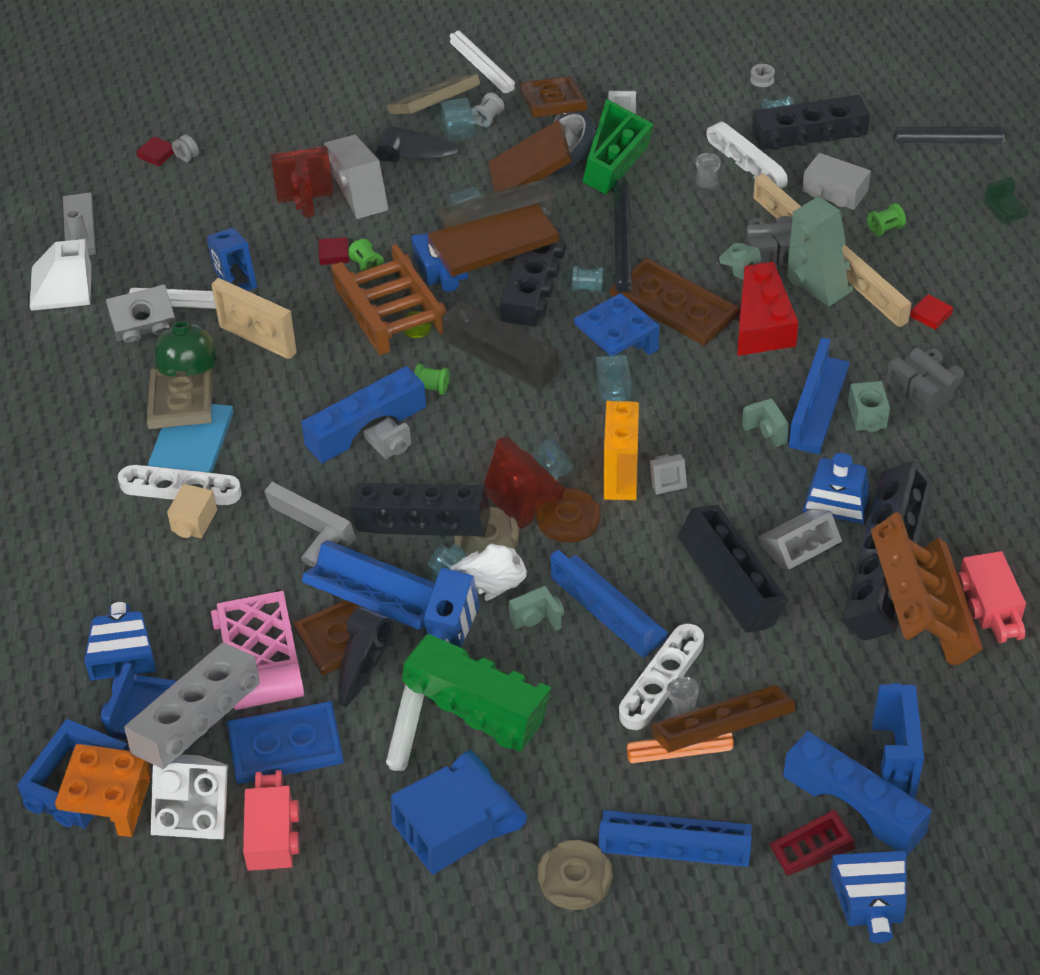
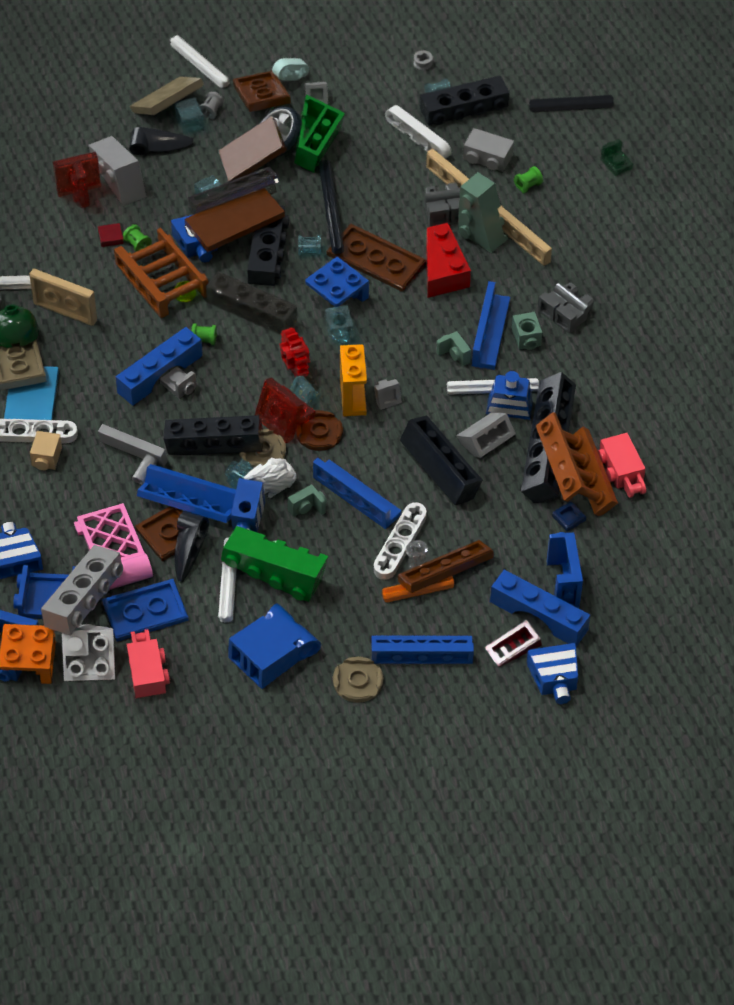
camera: 10 degrees left, 5 degrees up
blue torso [207,228,257,291] -> none
clear bush [695,153,721,189] -> none
sand green bracket [719,243,762,280] -> none
red tile [910,294,953,330] -> none
none -> light aqua beam [272,58,309,80]
none -> red gear [279,328,310,379]
none -> white axle [447,378,539,395]
none -> dark blue tile [552,501,586,531]

